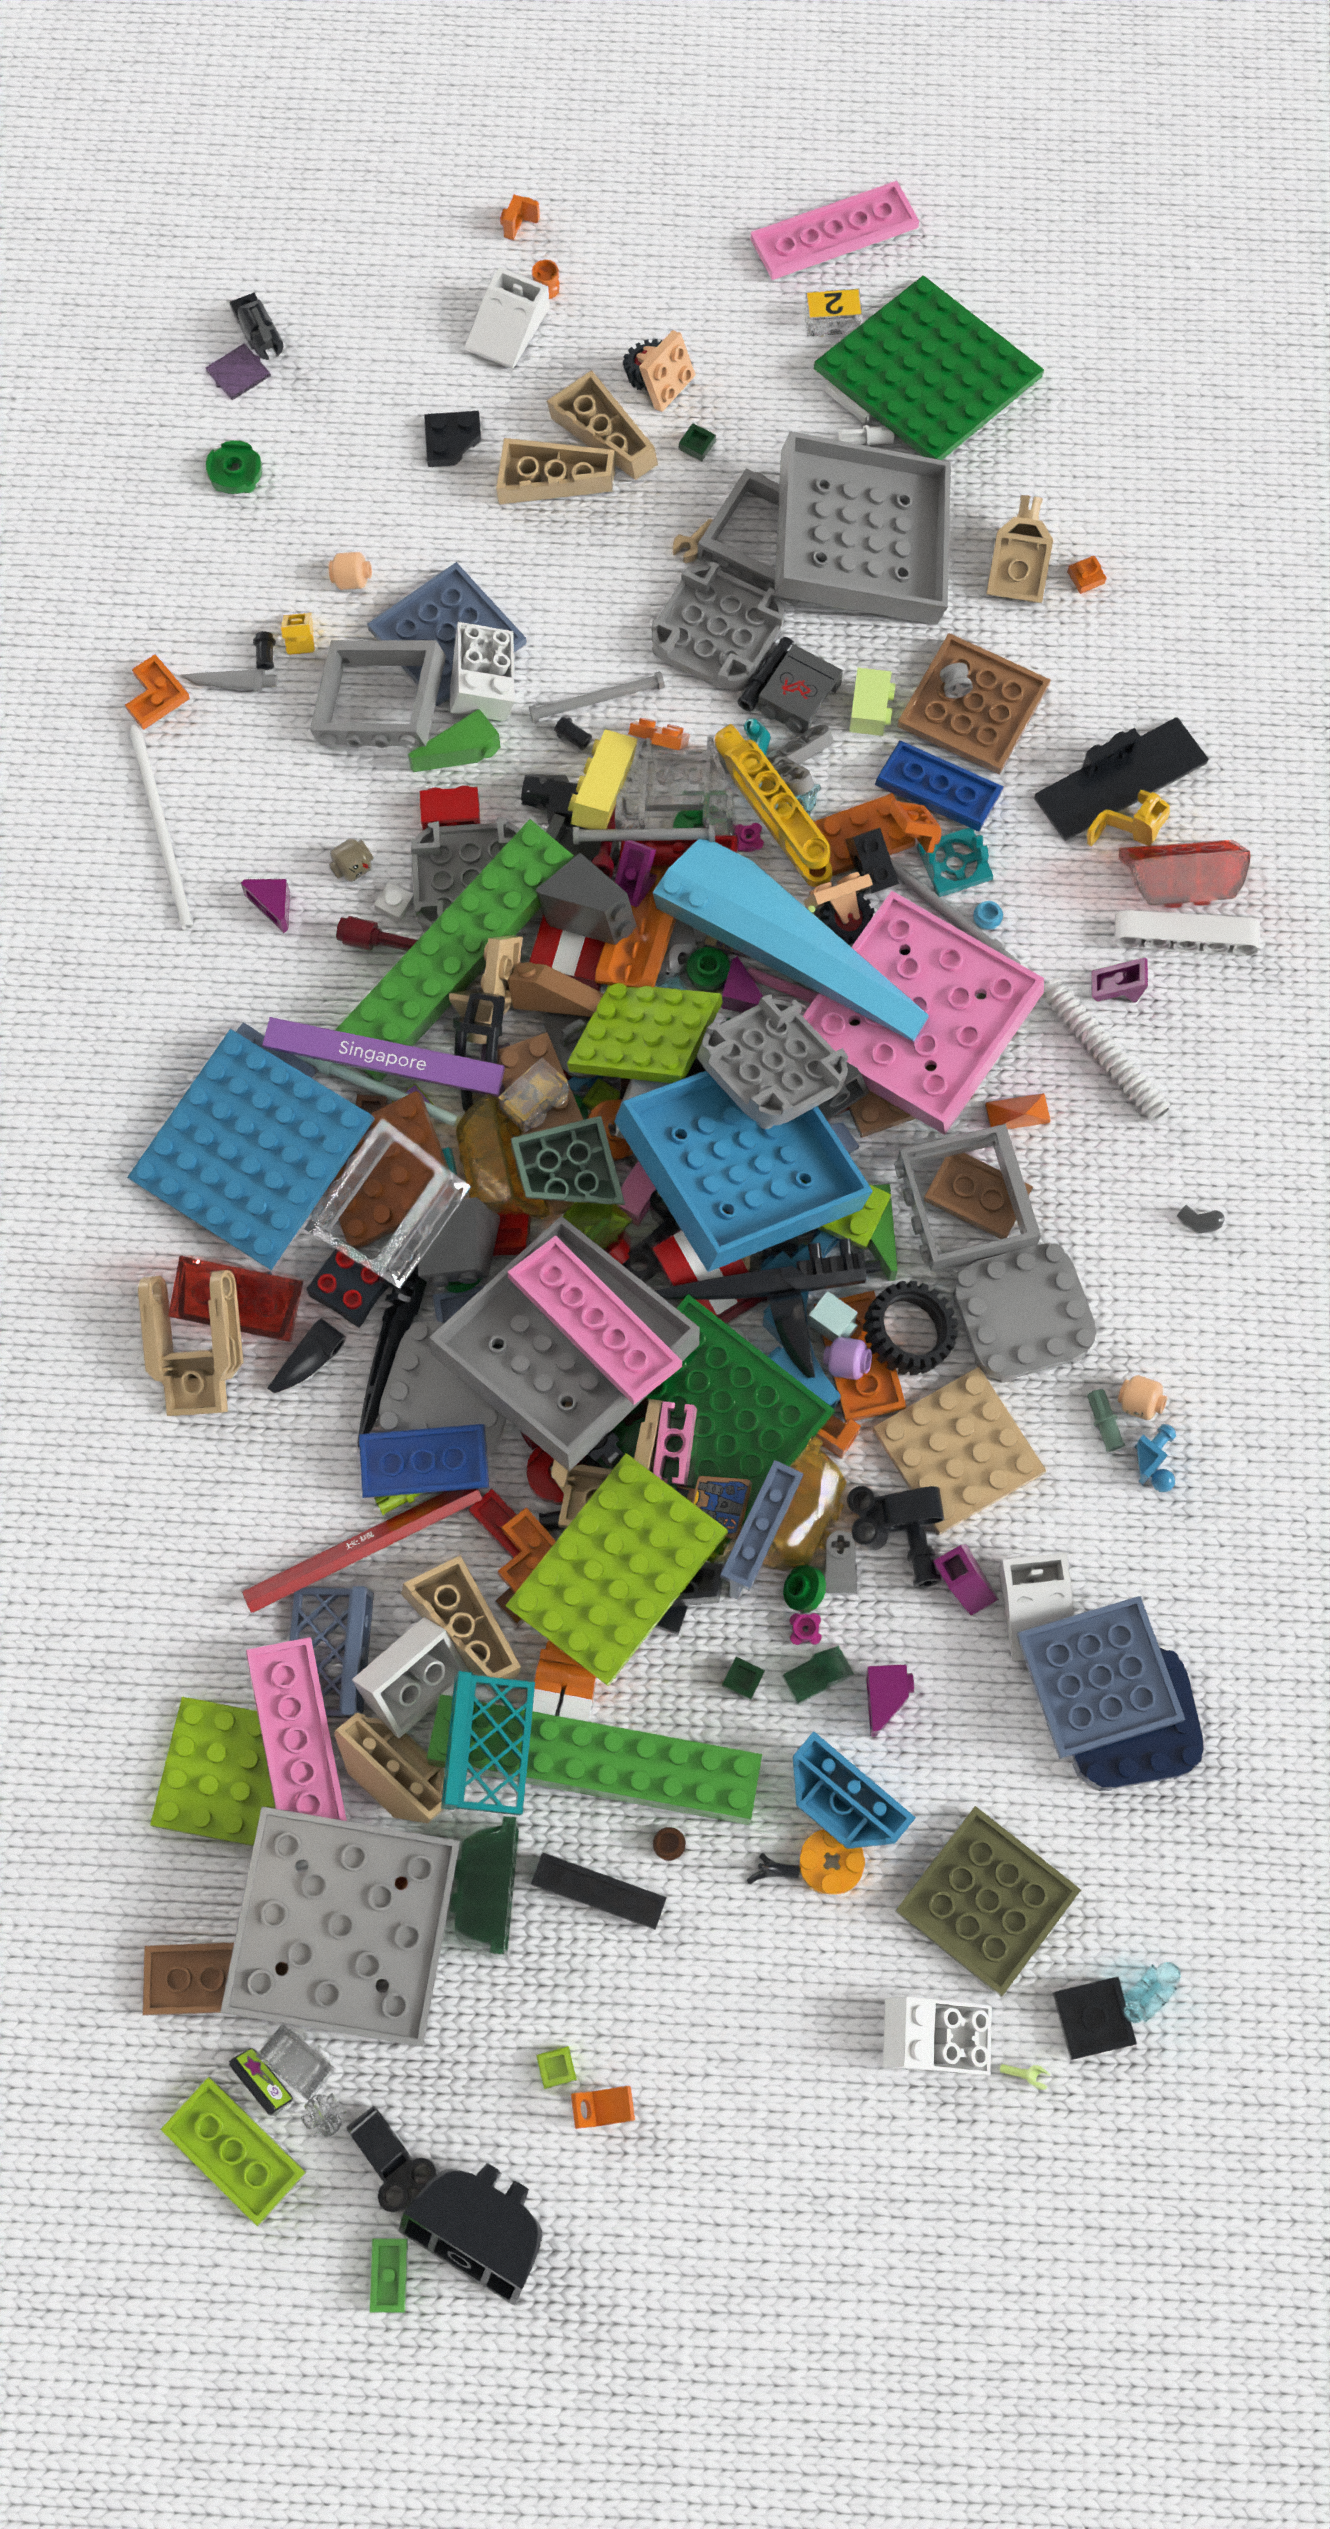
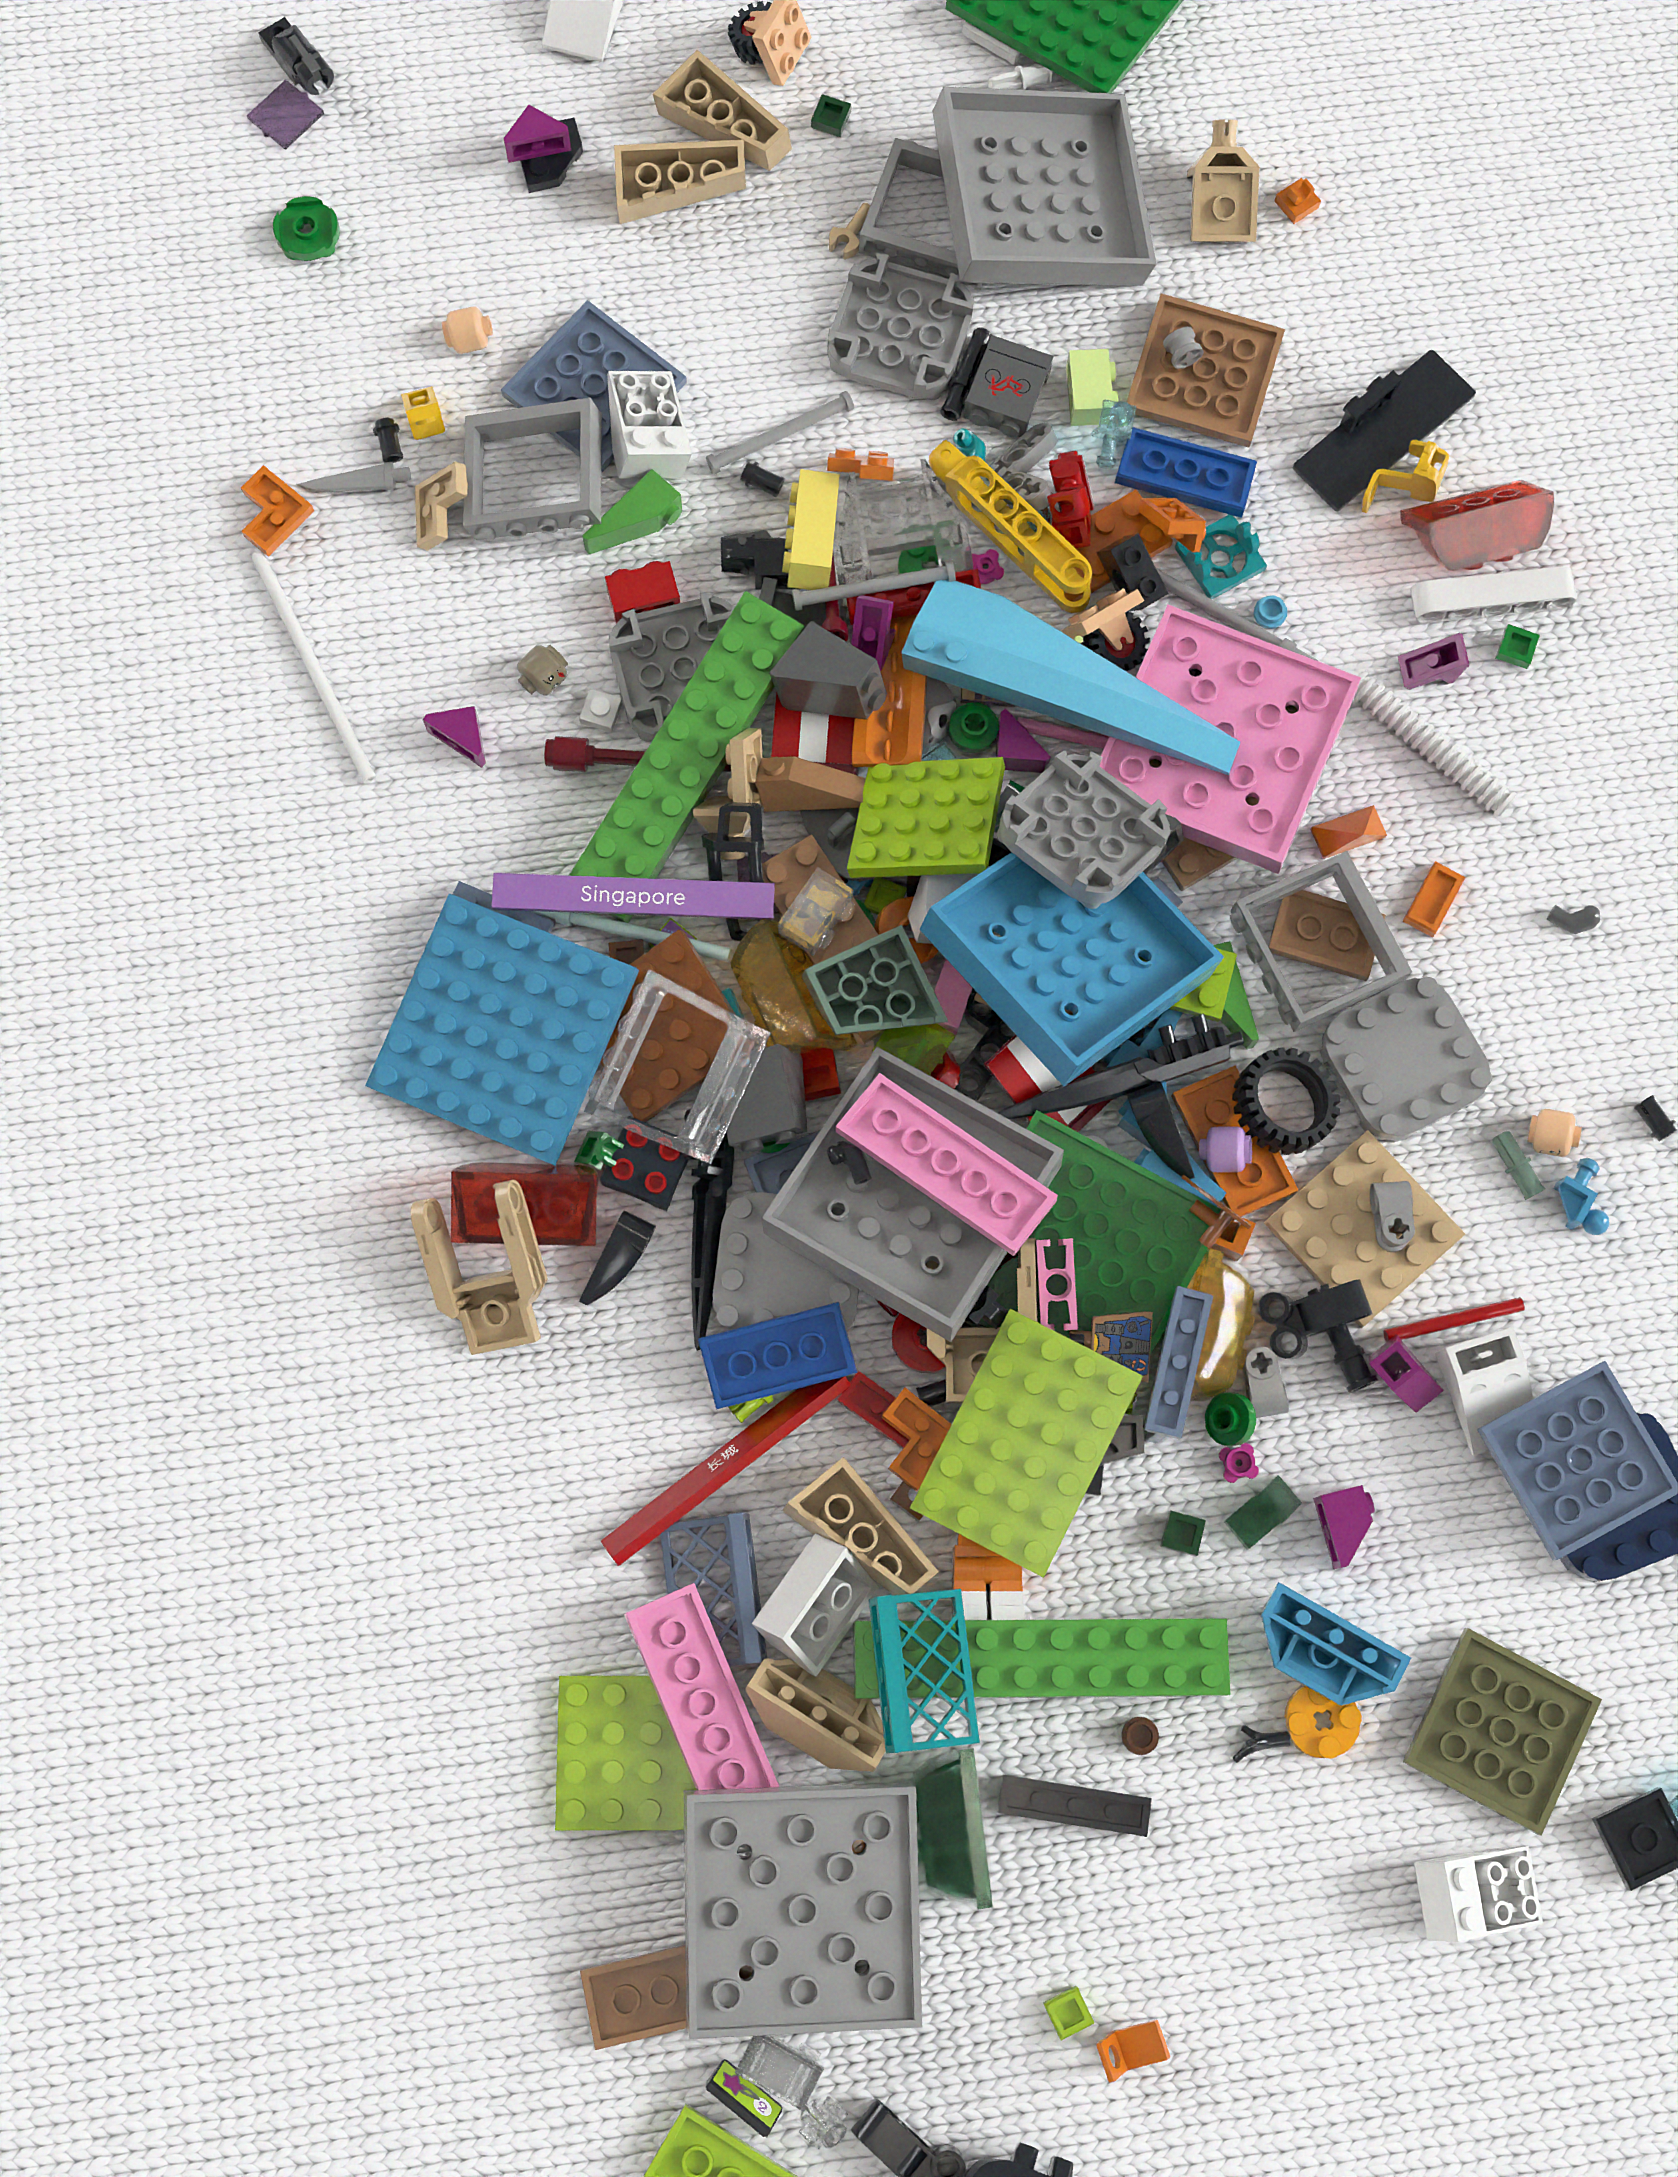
camera: 15 degrees left, 5 degrees up
light aqua brick [807,1291,858,1342] -> none
yellowish green hand [1000,2064,1050,2090] -> none
none -> tan plate [415,461,468,551]
none -> magenta slope [503,104,571,163]
none -> green plate [574,1131,624,1170]
none -> black arm [827,1141,872,1185]
none -> red hips [1047,451,1094,549]
none -> clear light blue piece [1091,399,1136,469]
none -> dark orange shield [1181,1175,1251,1249]
none -> light grey piece [1370,1181,1415,1252]
none -> red bar [1383,1297,1525,1342]
none -> orange tile [1402,861,1466,937]
none -> green plate [1495,624,1540,669]
none -> black pin [1634,1095,1677,1142]

